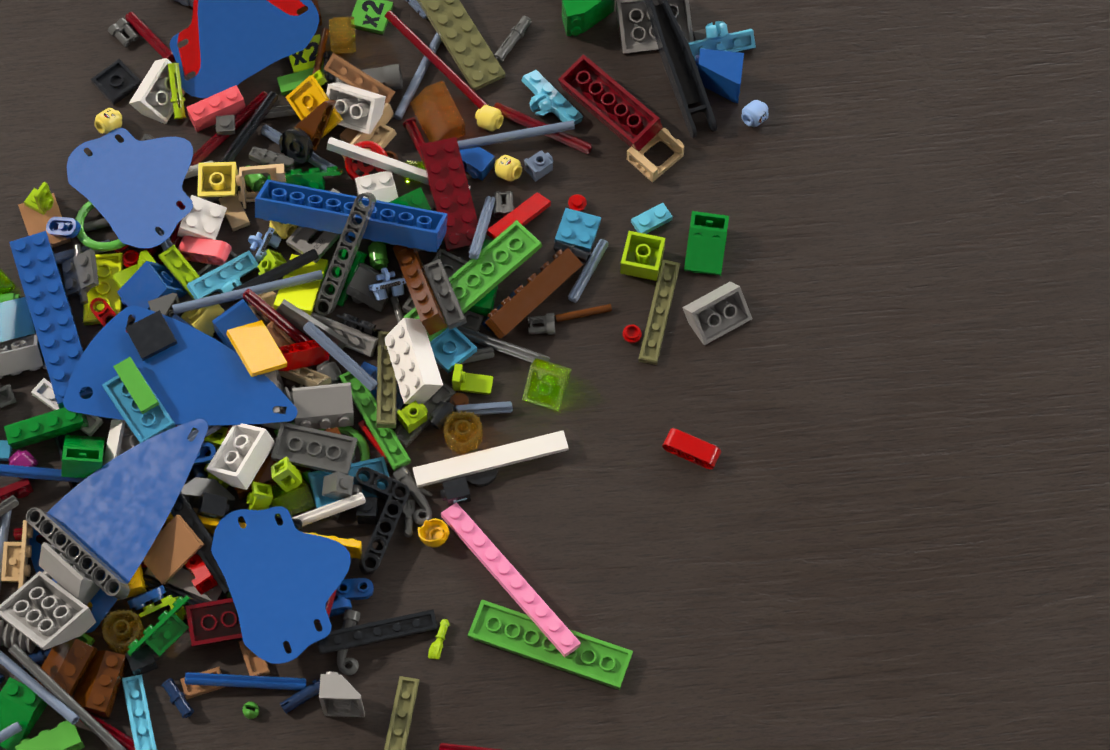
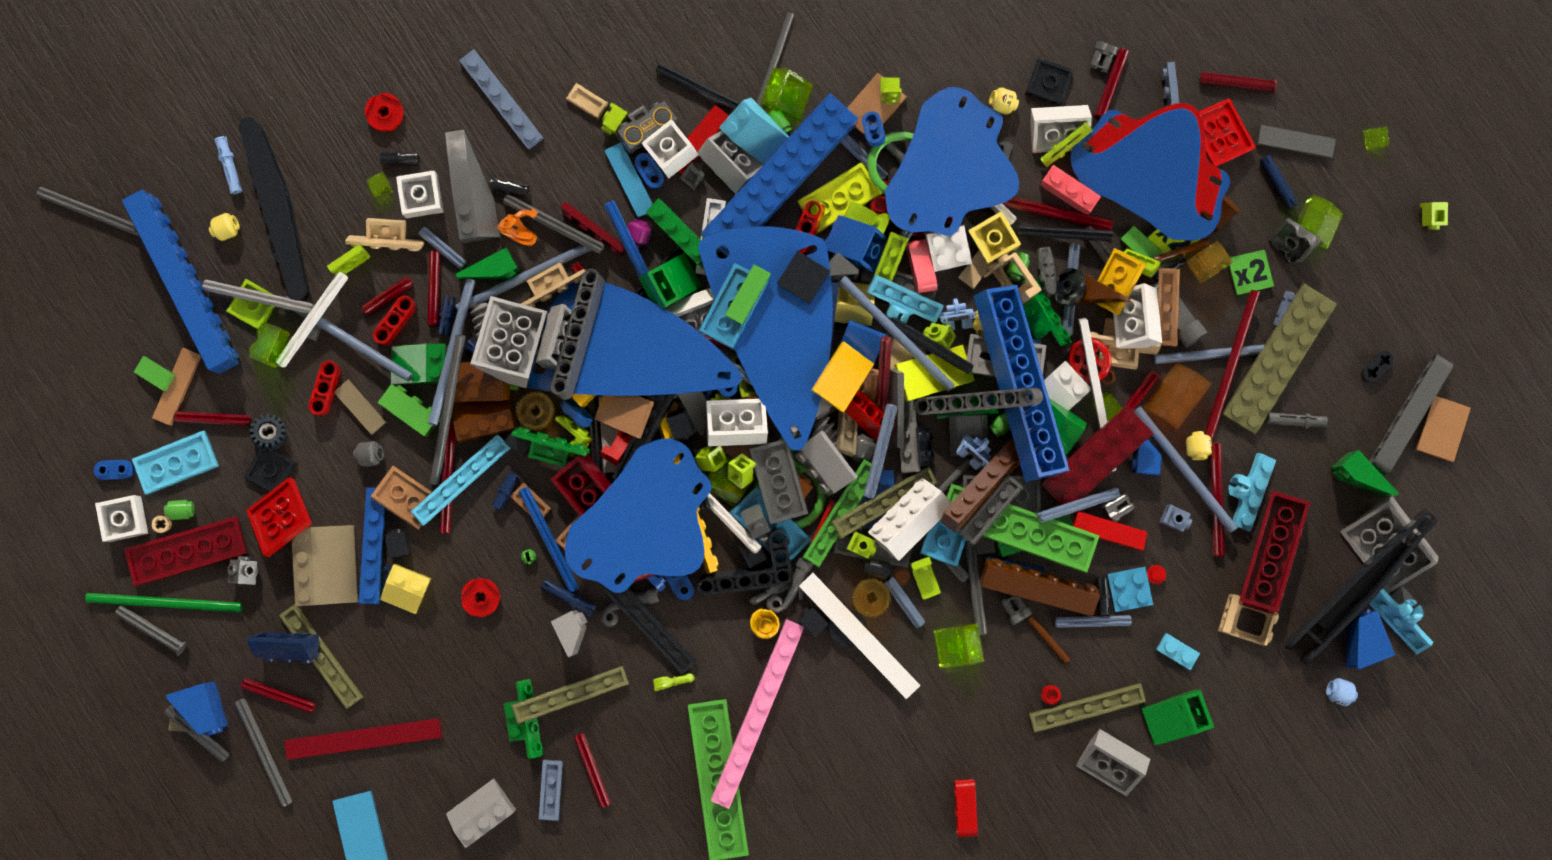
camera: 60 degrees right, 20 degrees up
dark grey plate [62,244,99,305] -> none
dark grey plate [216,115,235,135] -> none
light yellow head [494,155,522,182] -> none
lime brick [620,231,665,281] -> none

